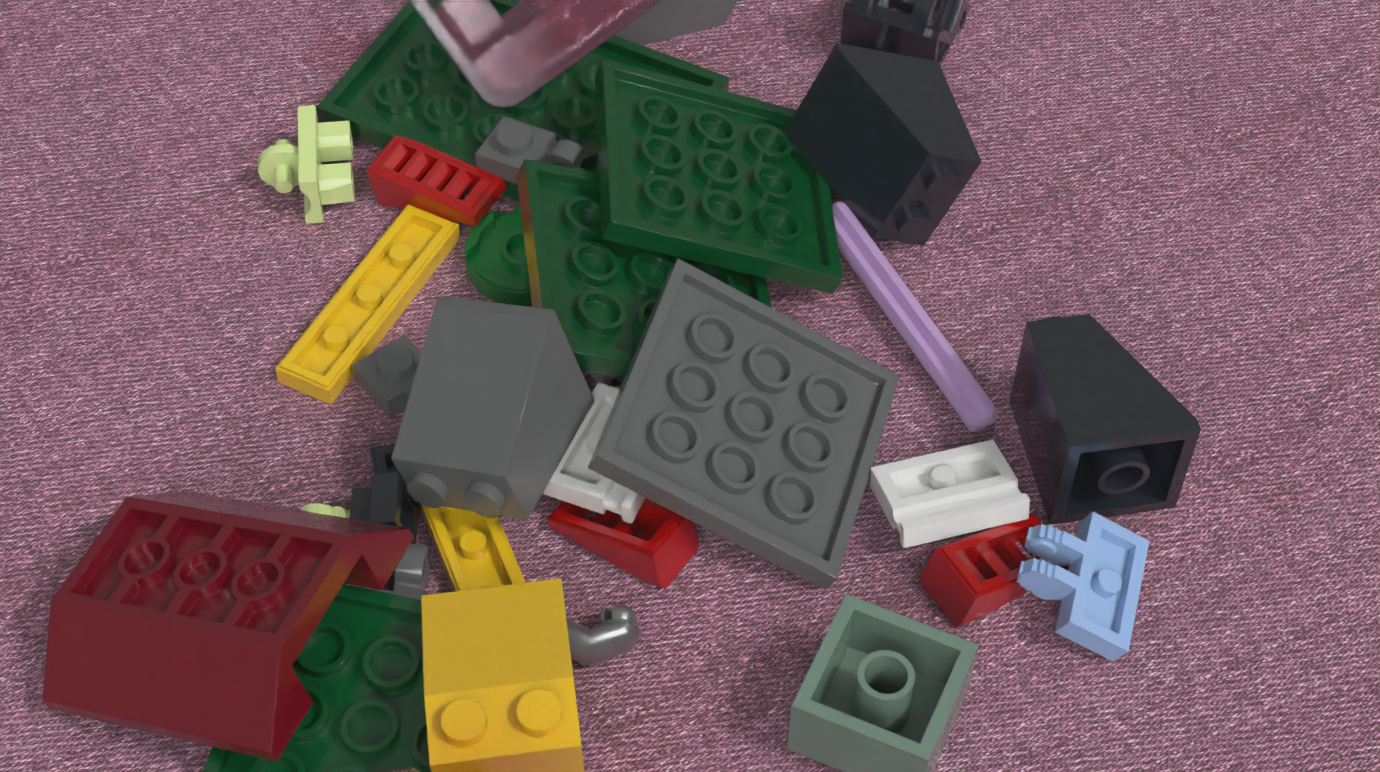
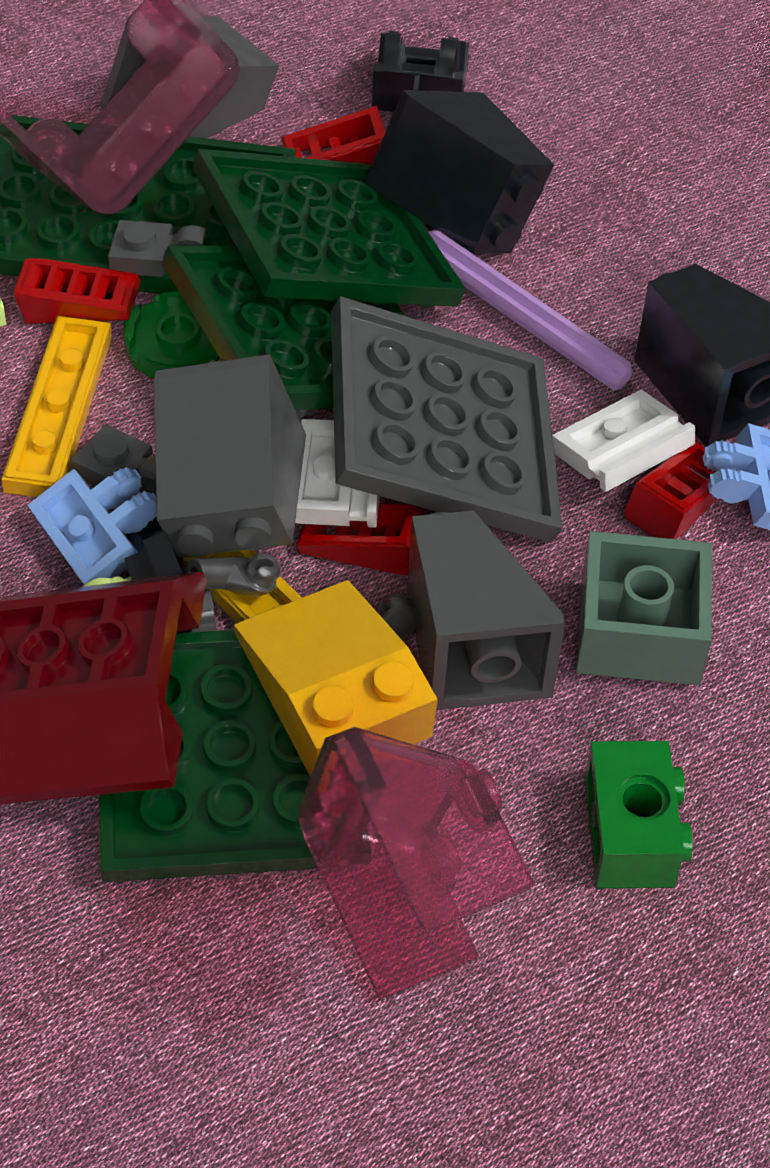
camera: 20 degrees left, 0 degrees up
none -> light blue hinge [27,467,157,584]
none -> flat silver arm [185,553,281,597]
none -> red slope [281,106,385,164]
none -> dark grey slope [407,510,565,710]

